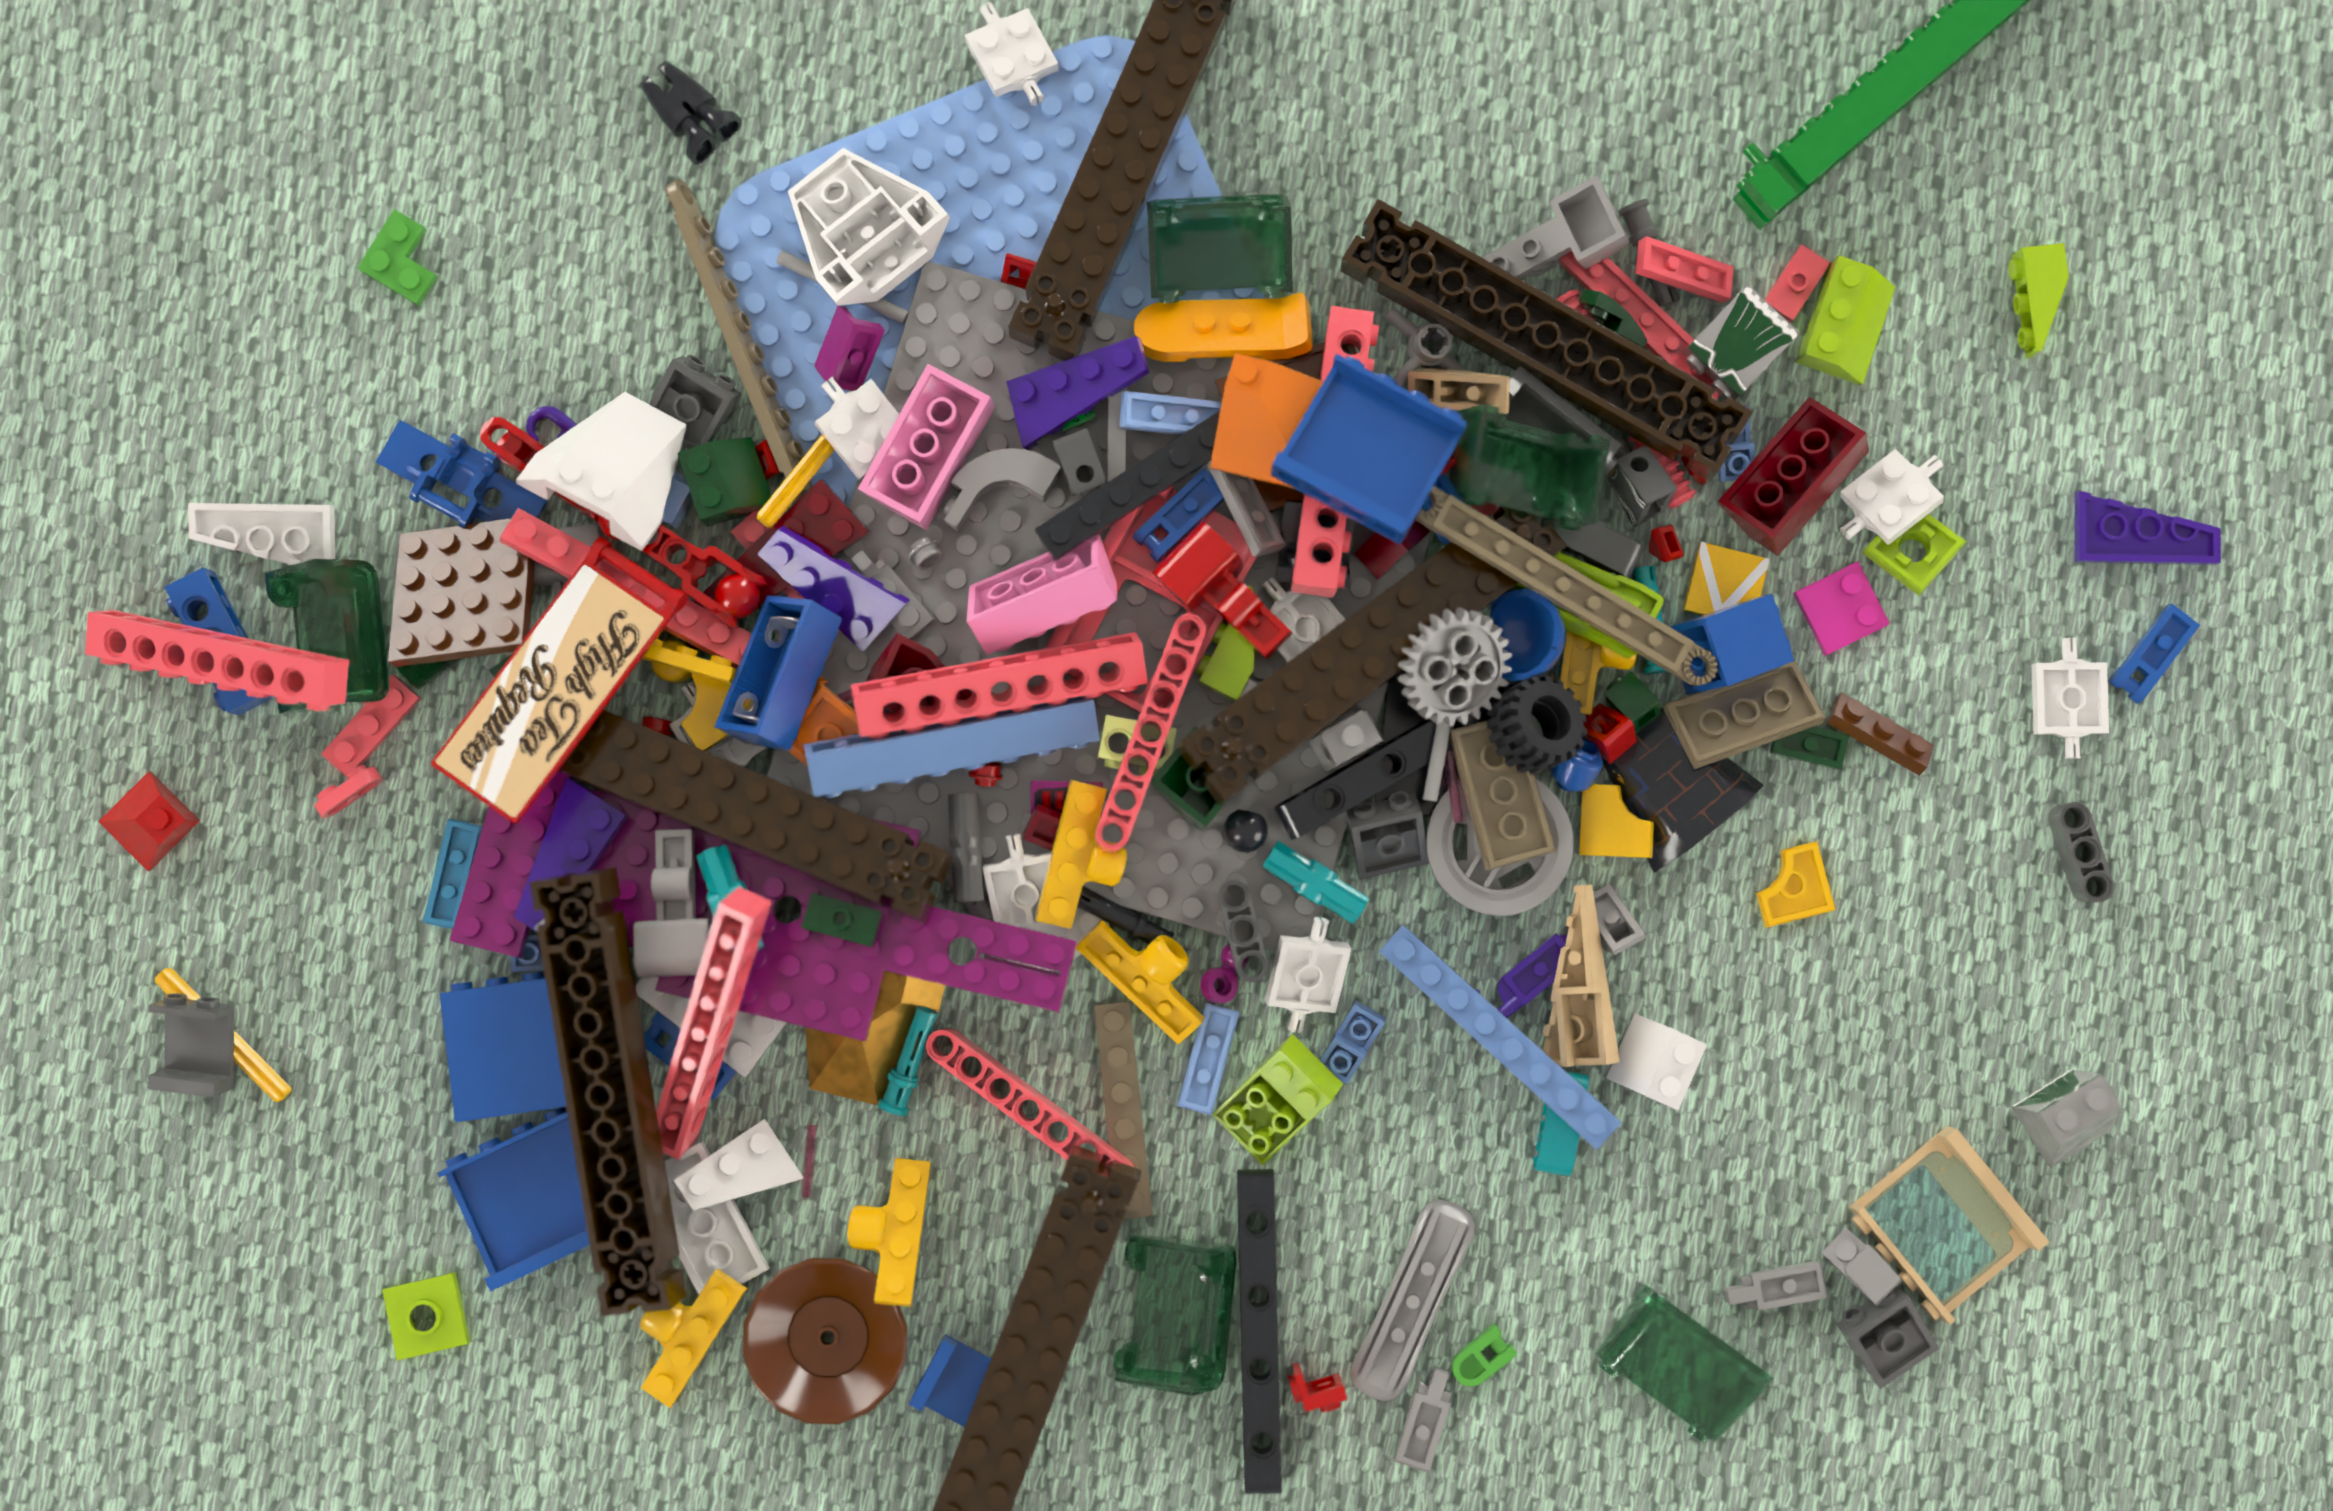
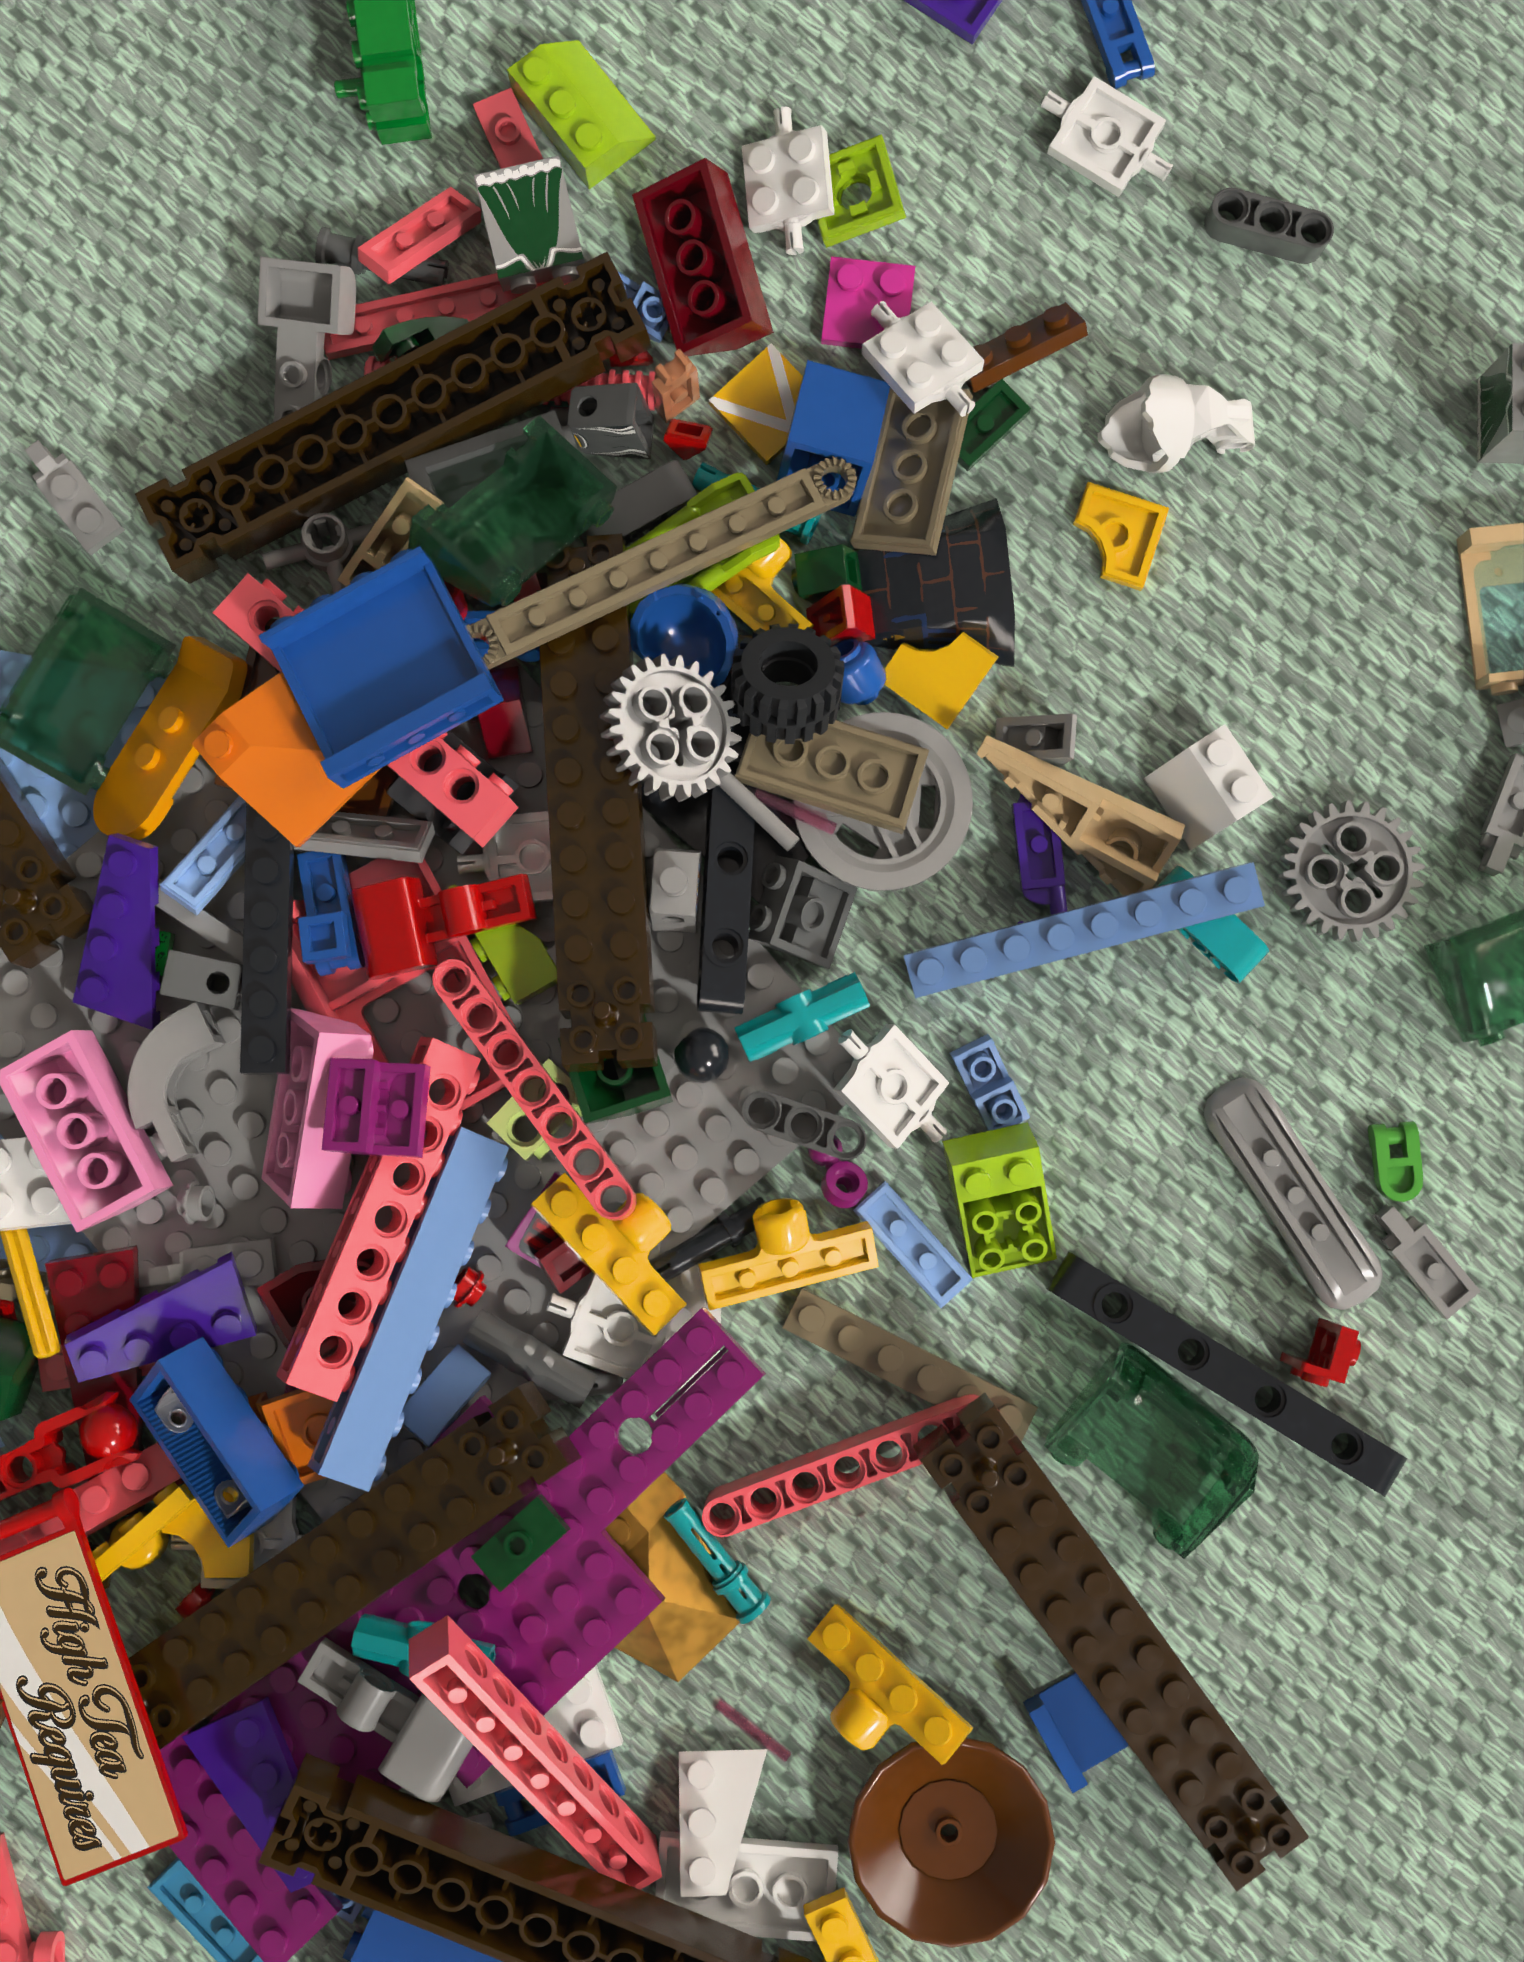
camera: 50 degrees left, 0 degrees up
none -> light grey hinge [25,440,125,555]
none -> blue plate [298,911,352,965]
none -> magenta slope [322,1058,431,1158]
none -> medium blue slope [402,1344,491,1448]
none -> nougat plate [652,349,700,423]
none -> white plate [862,301,984,417]
none -> white piece [1098,374,1255,473]
none -> light grey gear [1278,800,1425,942]

